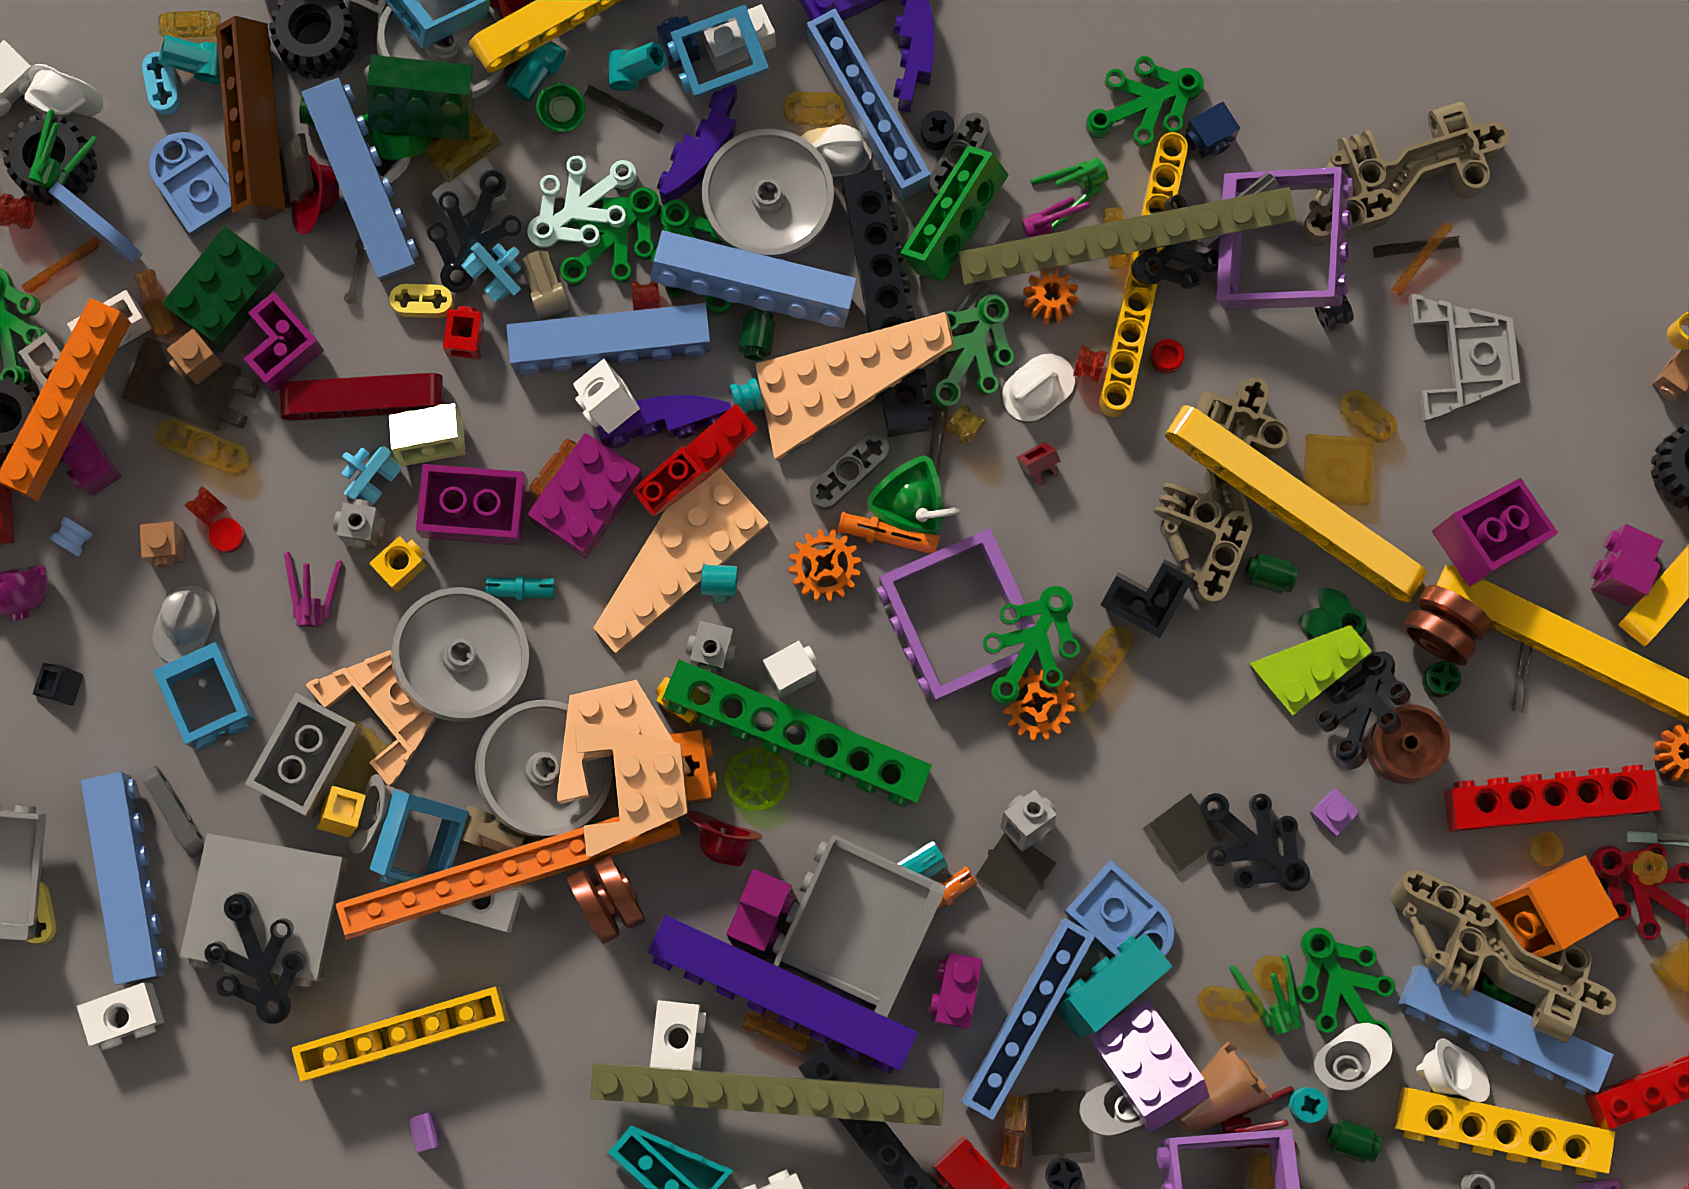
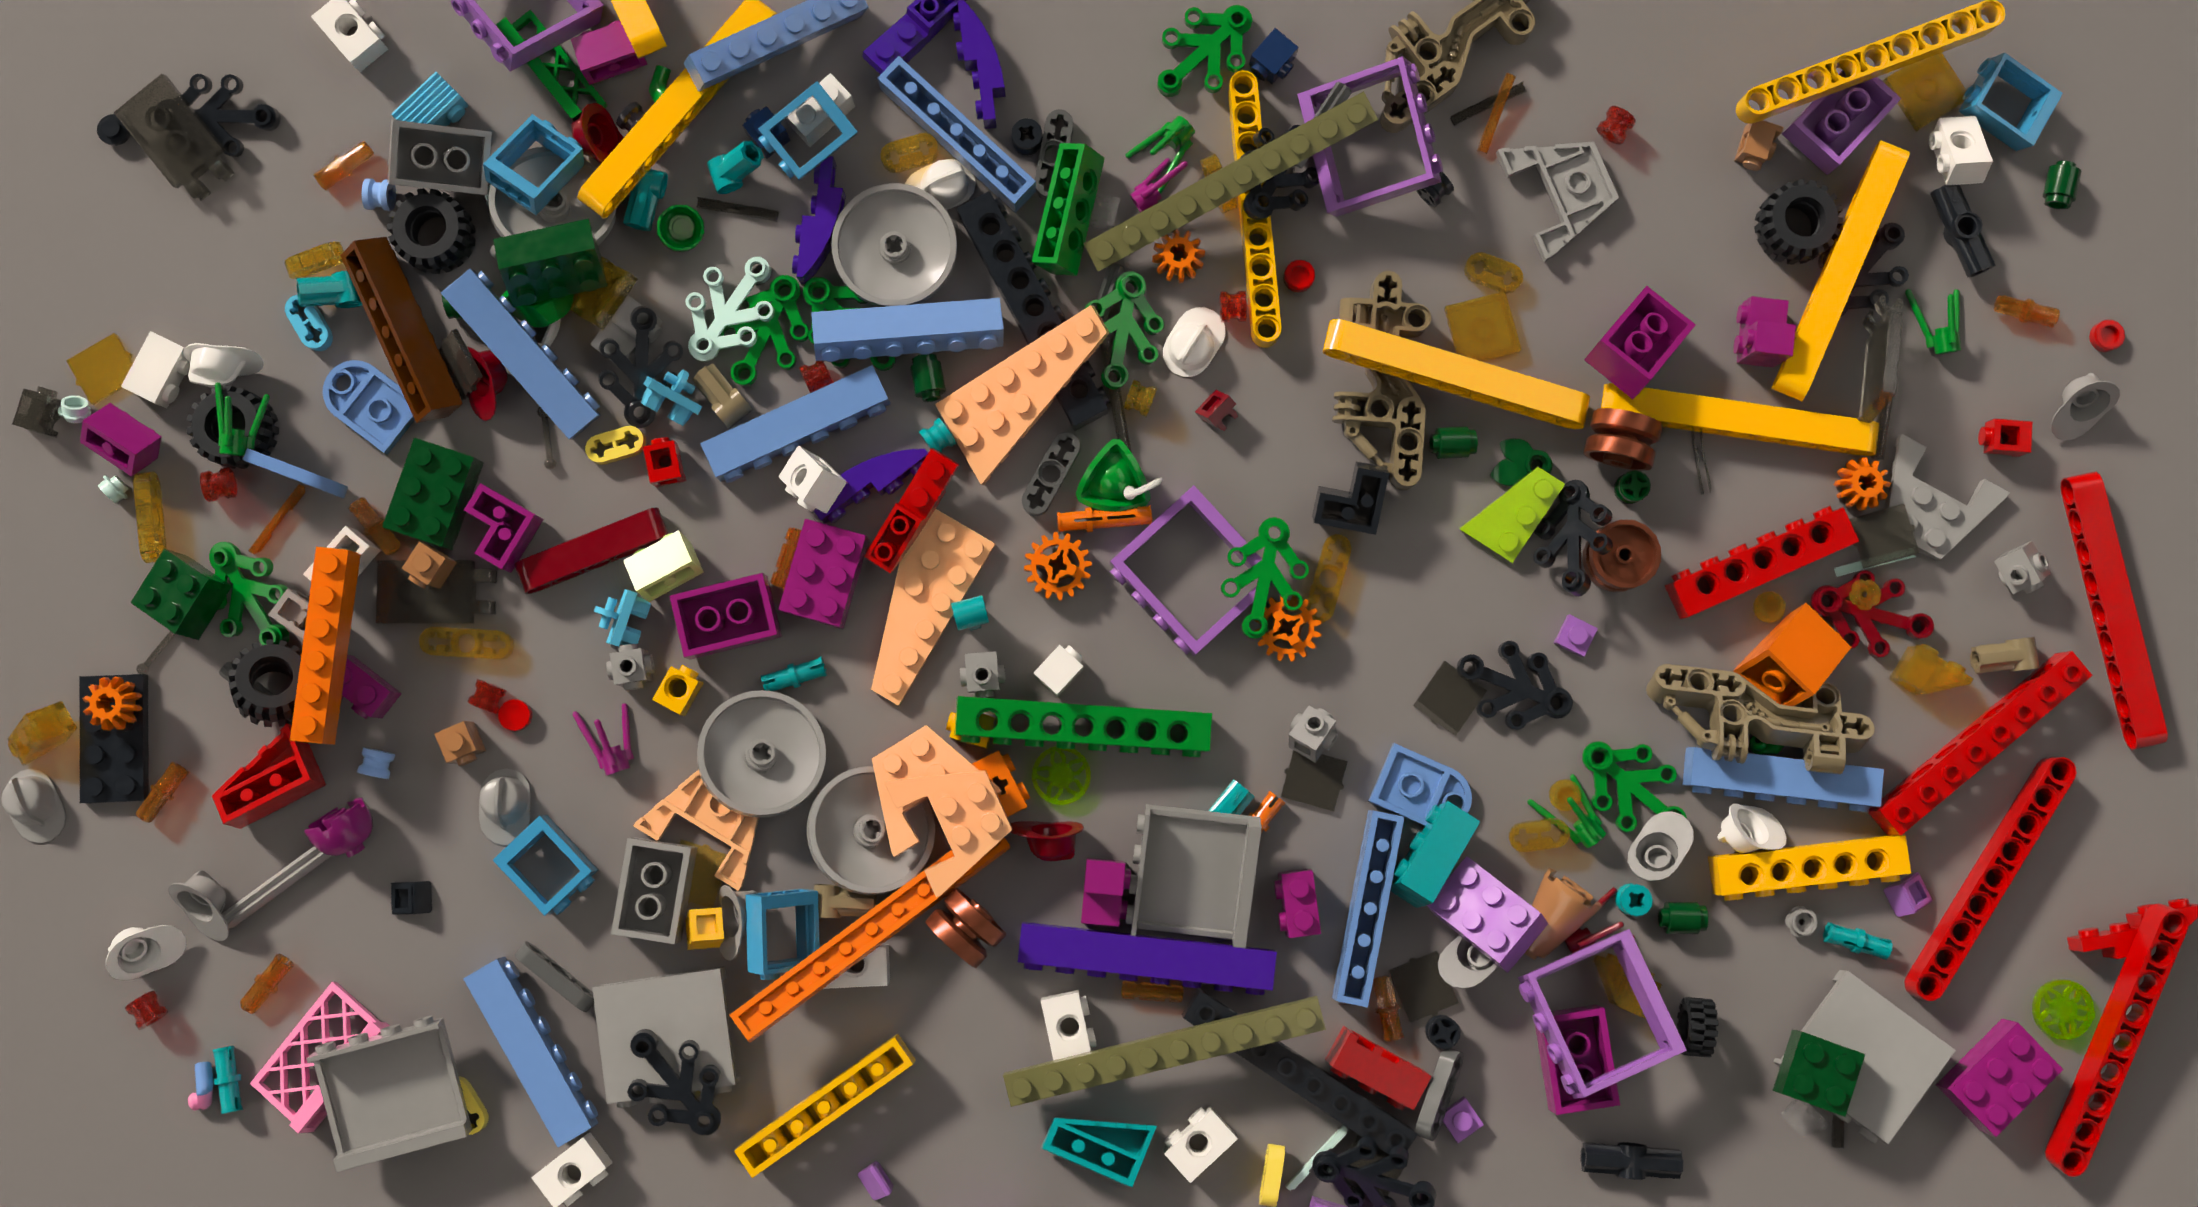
camera: 20 degrees left, 5 degrees up
none -> clear red wheel [1596,106,1636,145]

